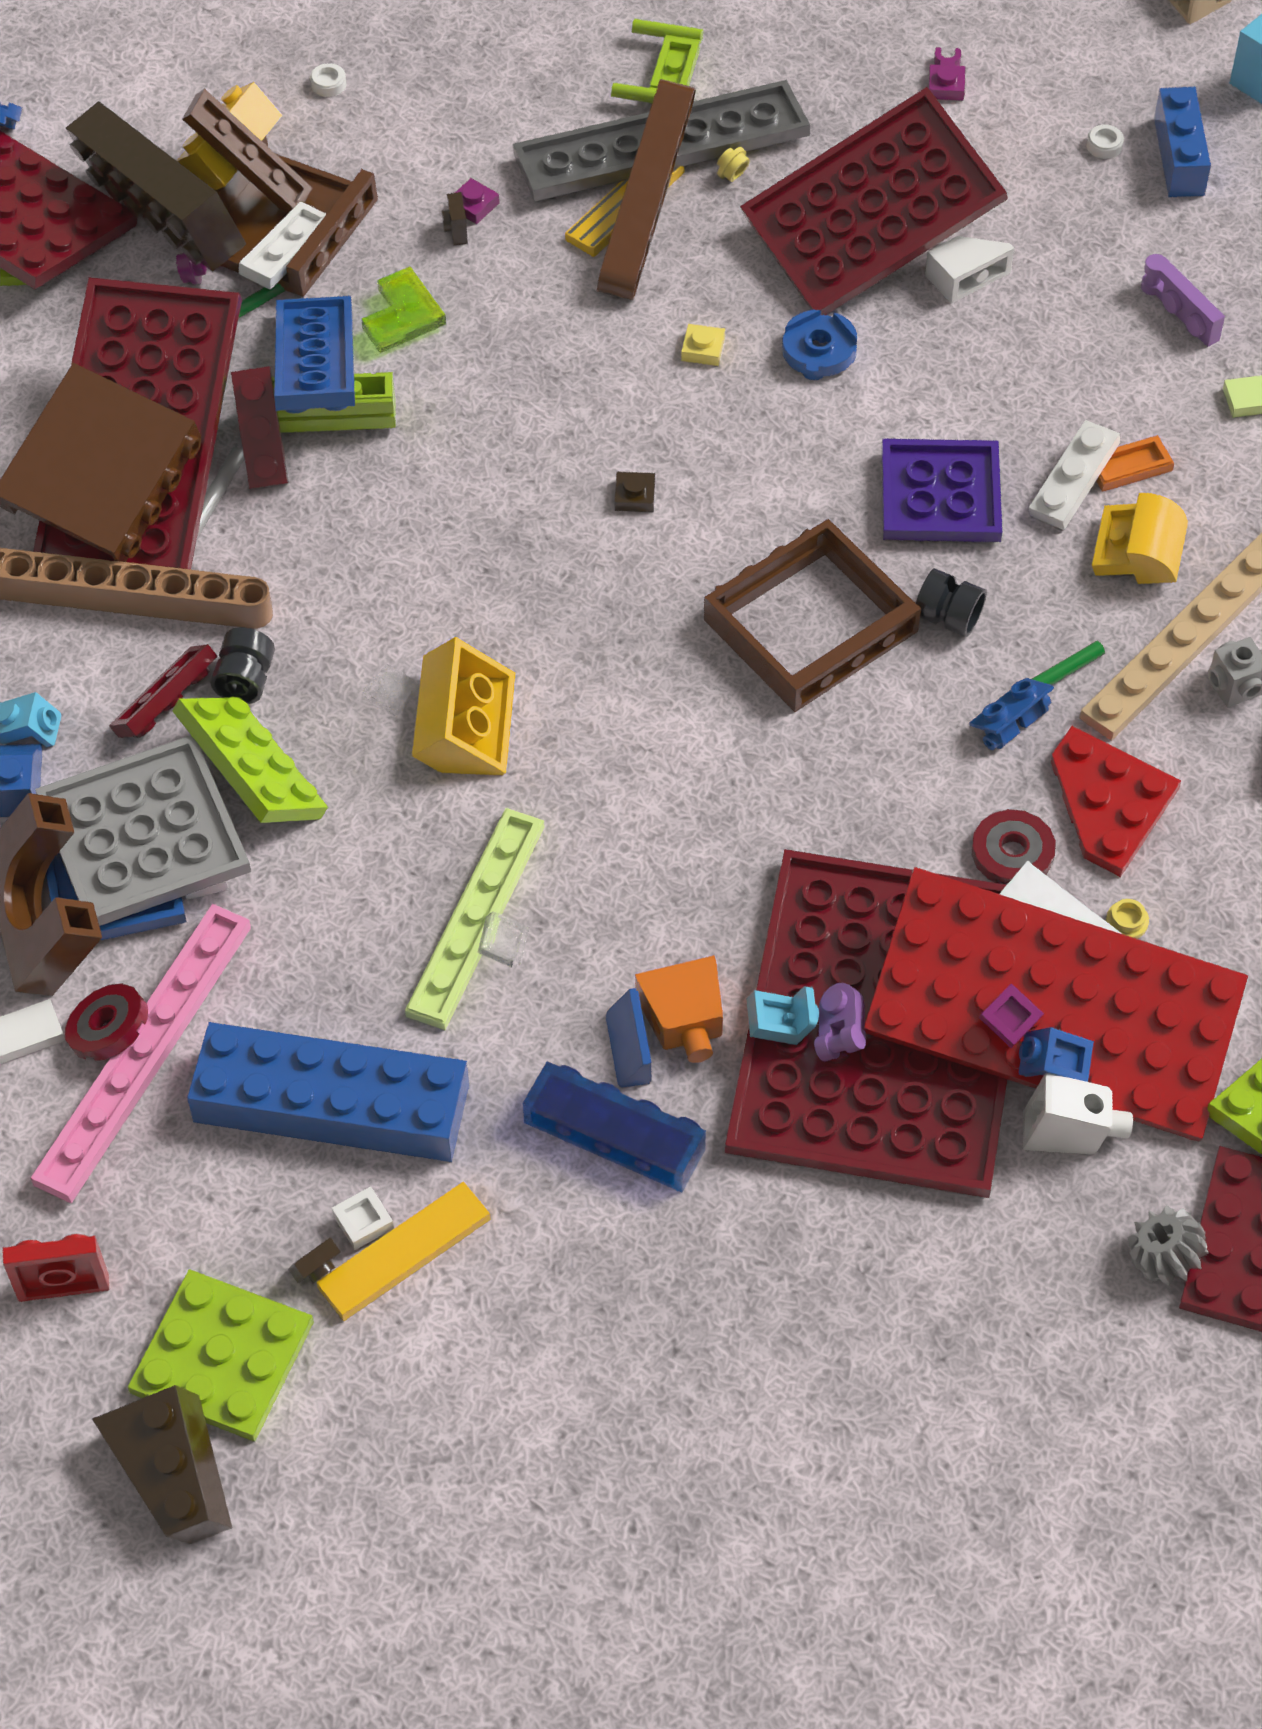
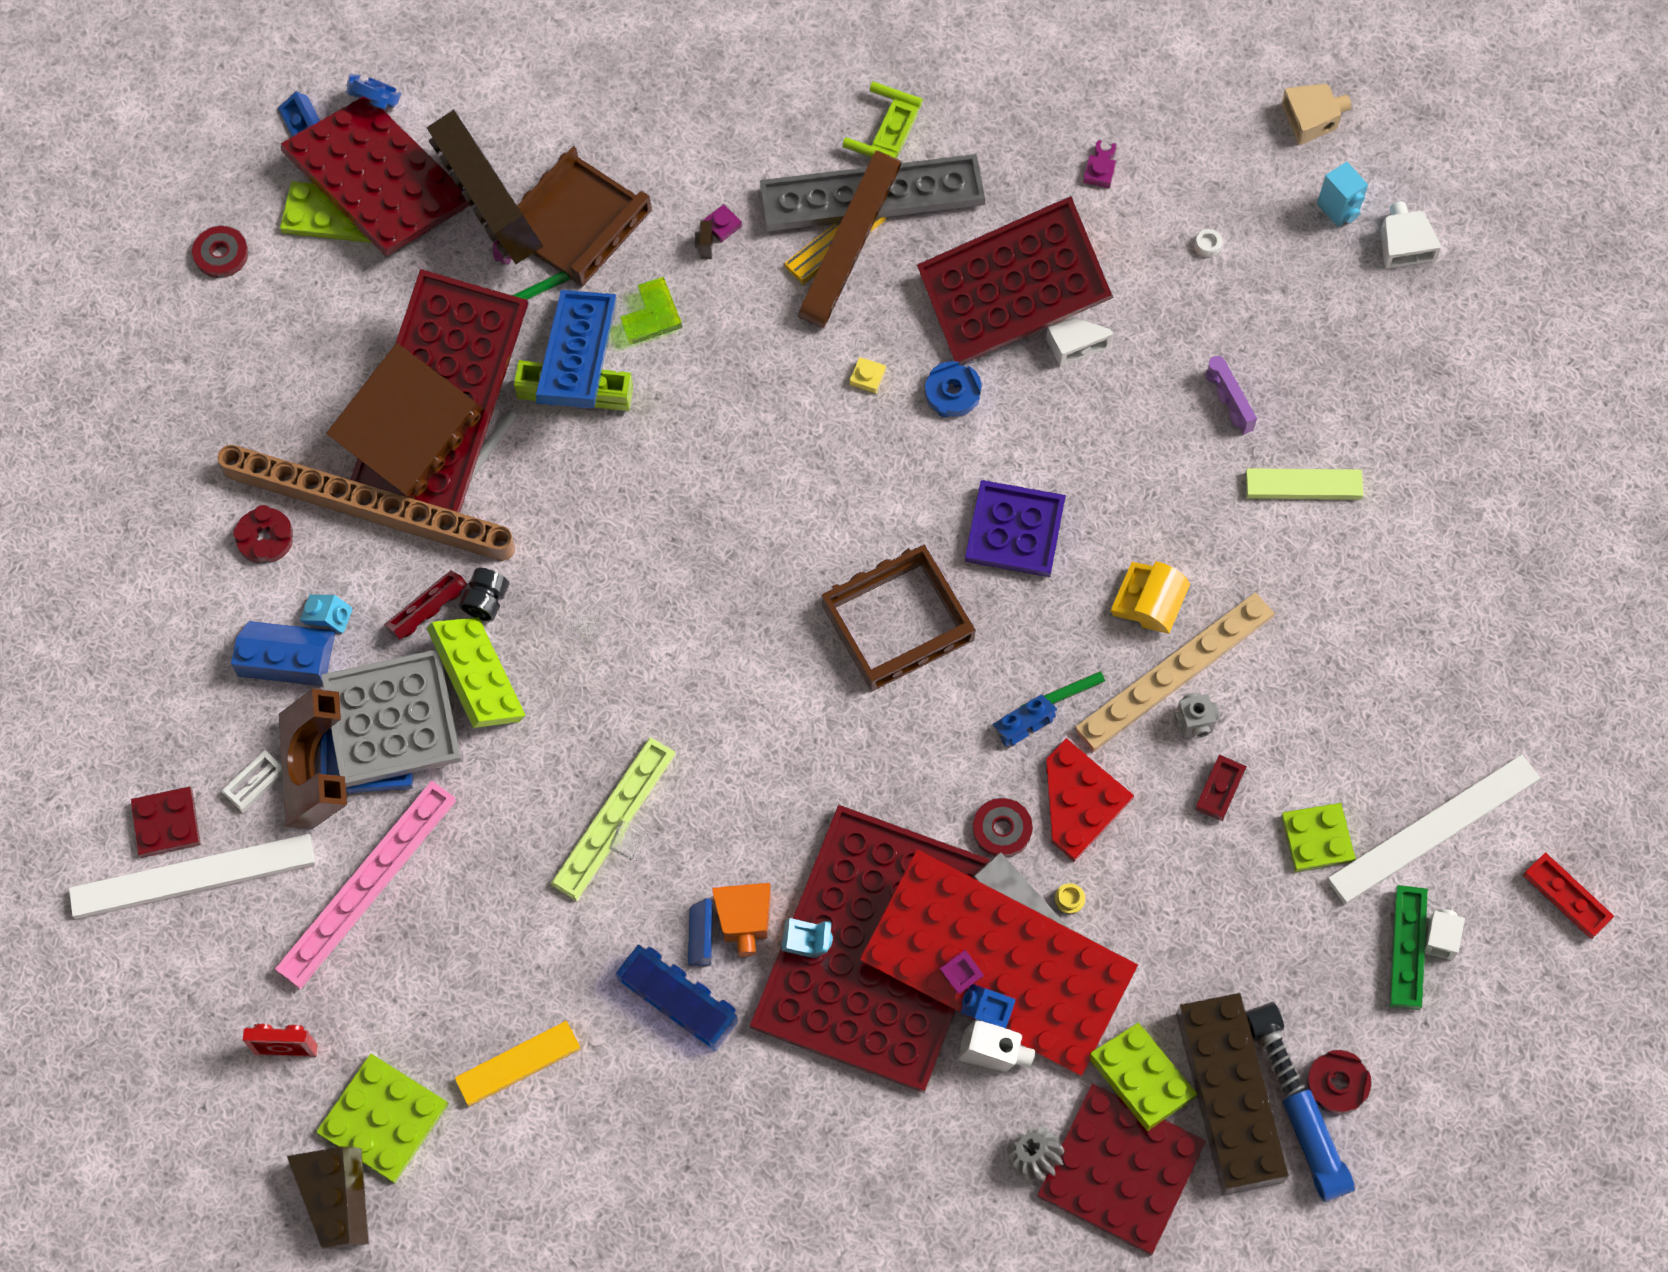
camera: 10 degrees right, 10 degrees up
dark red tile [65,983,148,1061] -> none
yellow slope [176,82,282,190] -> none
plate [182,88,312,215] -> none
blue brick [187,1022,469,1162] -> none
dark red plate [231,366,289,489] -> none
white plate [239,202,326,290] -> none
dark brown plate [288,1237,341,1283] -> none
white tile [310,63,346,97] -> none
white plate [332,1187,394,1250] -> none
yellow slope [412,637,515,776] -> none
dark brown plate [615,472,655,512] -> none
light yellow plate [717,147,750,182] -> none
medium lavender plate [814,983,866,1062] -> none
black wheel [916,568,987,637] -> none
white plate [1029,420,1120,530] -> none
orange tile [1096,435,1174,492] -> none
blue brick [1154,87,1211,197] -> none

